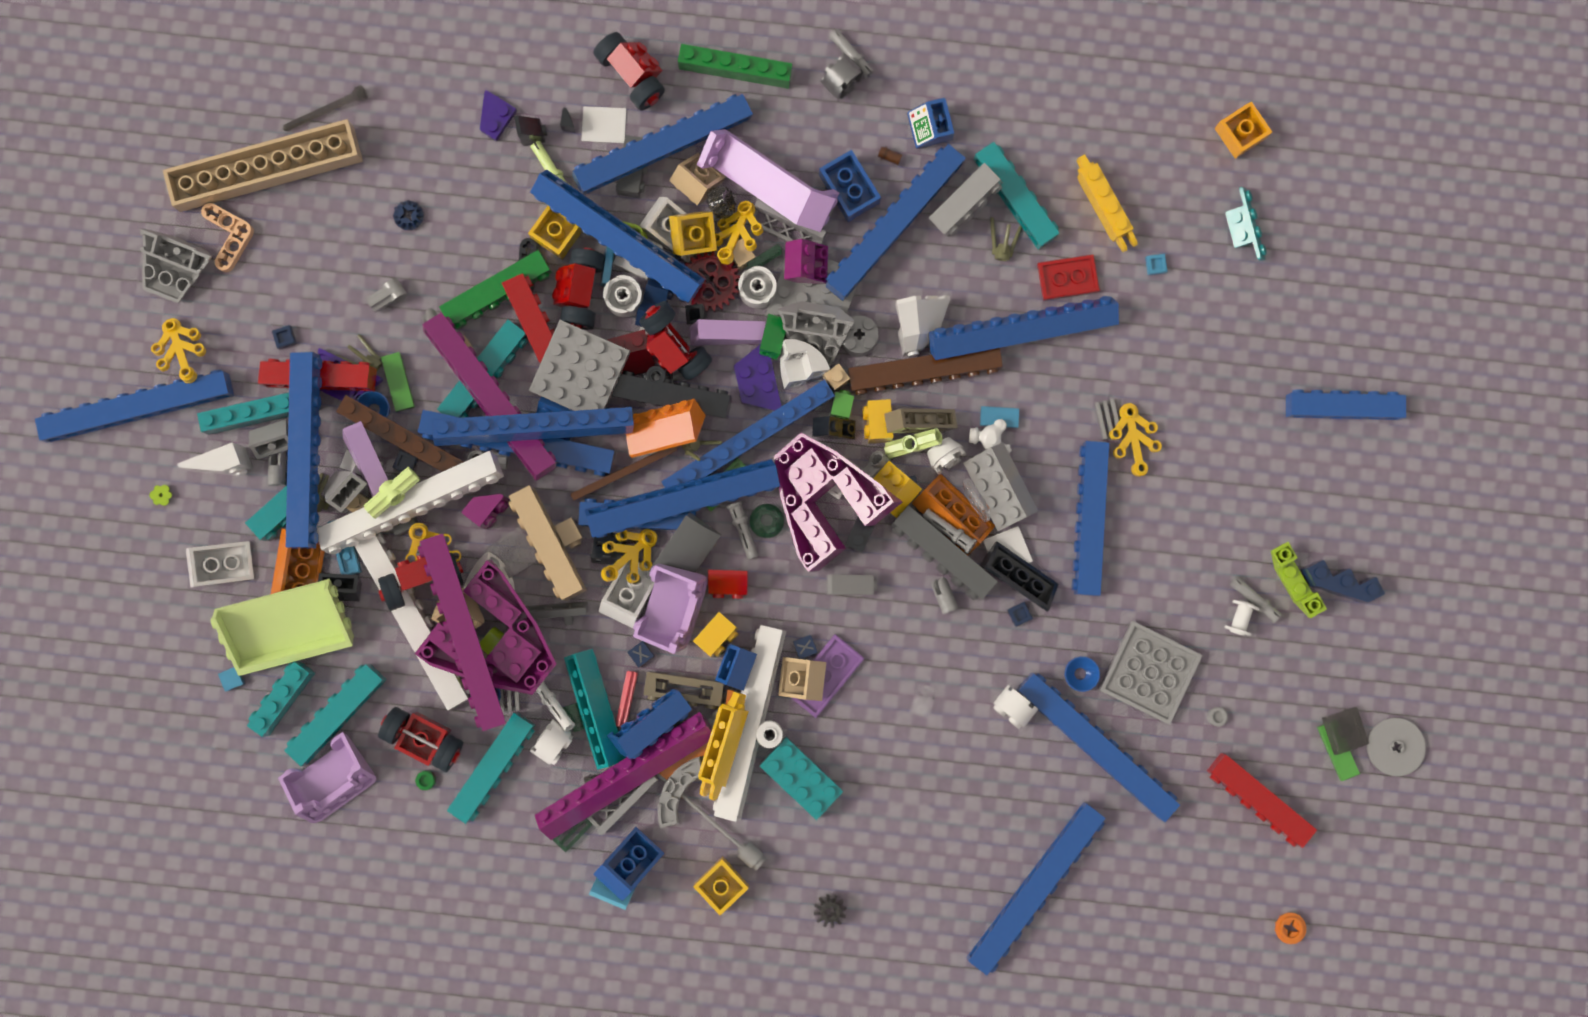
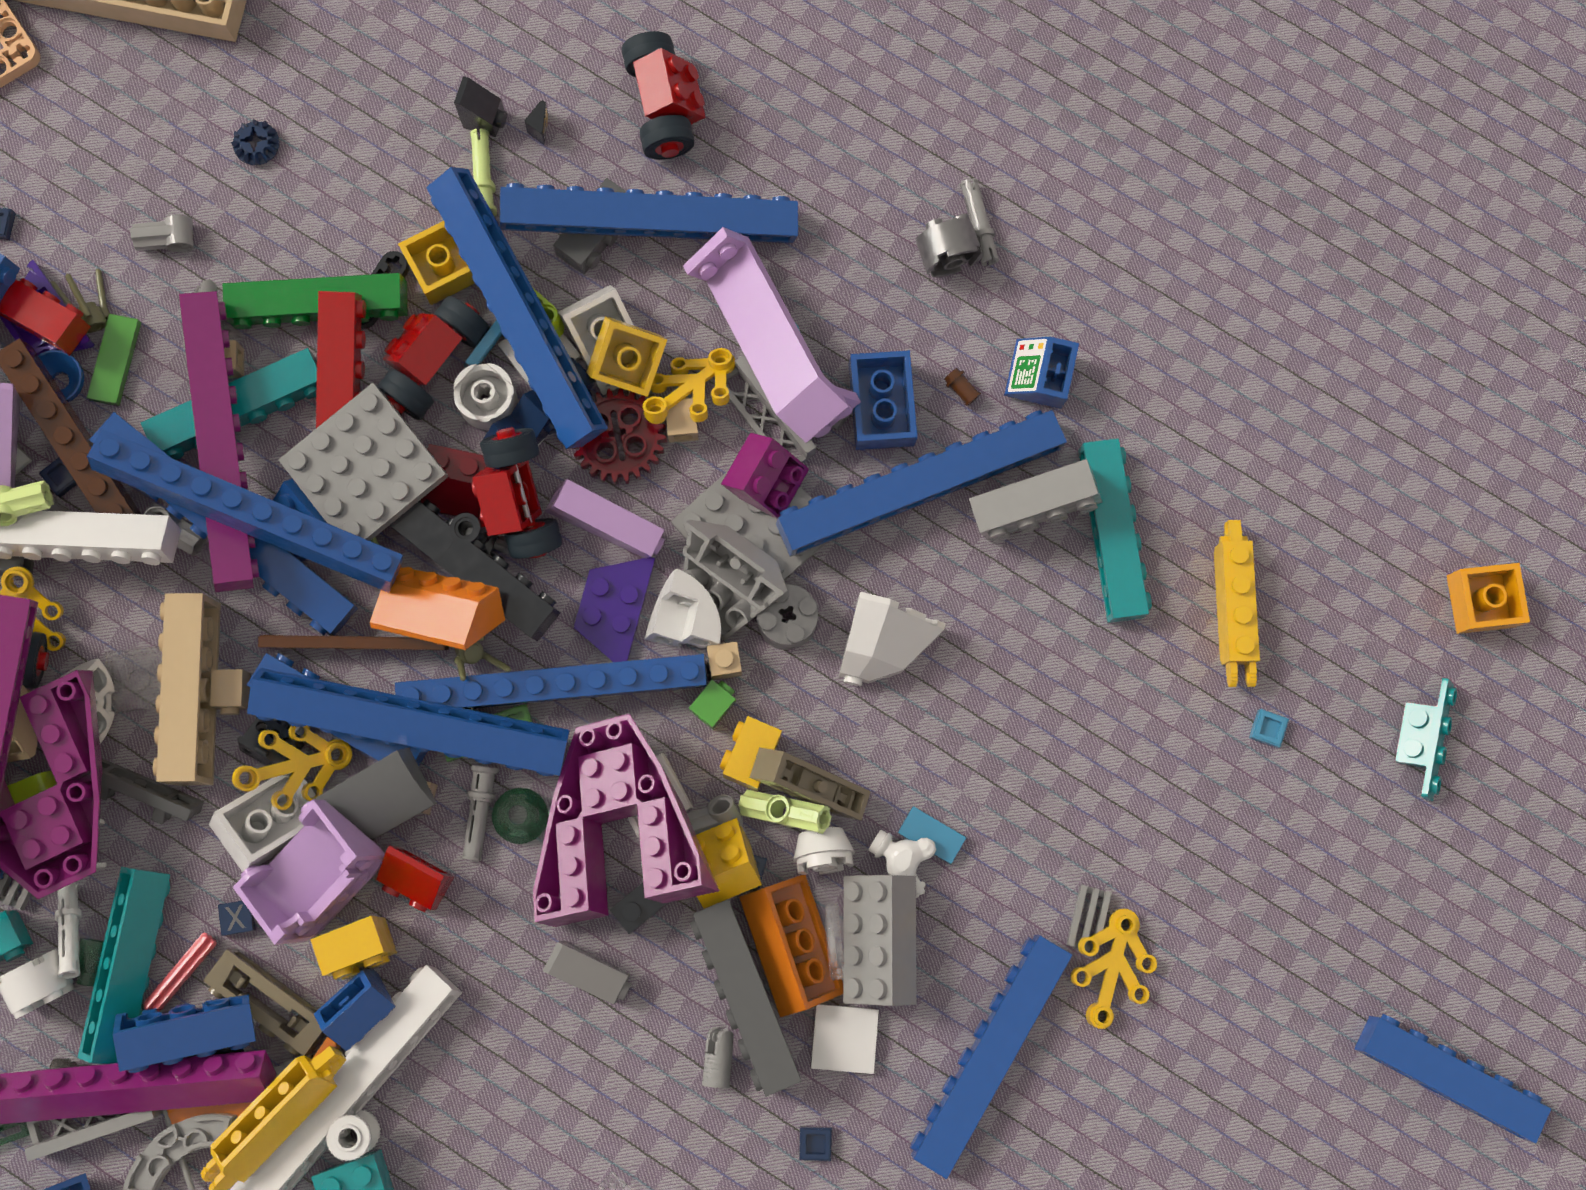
camera: 25 degrees right, 5 degrees down
magenta slope [461,494,510,530] -> none
dark purple wing [480,90,517,142] -> none
white sticker [581,106,626,143] -> none
tan slope [669,153,726,205] -> none
green brick [678,44,792,89] -> none
black slope [685,304,708,324] -> none
clear smoke gear [706,186,737,219] -> none
white brick [738,266,777,309] -> none
clear green tile [747,244,782,269] -> none
green hinge [759,313,786,360] -> none
tan slope [778,657,826,701] -> none
medium lavender tile [792,634,865,718] -> none
dark blue tile [793,635,818,659] -> none
black slope [812,416,856,440] -> none
reddish brown brick [848,348,1003,395] -> none
light grey pin [922,509,977,554] -> none
blue brick [929,296,1119,360] -> none
black slope [979,541,1059,612] -> none
olive plant [990,217,1022,262] -> none
red tile [1037,254,1100,301] -> none

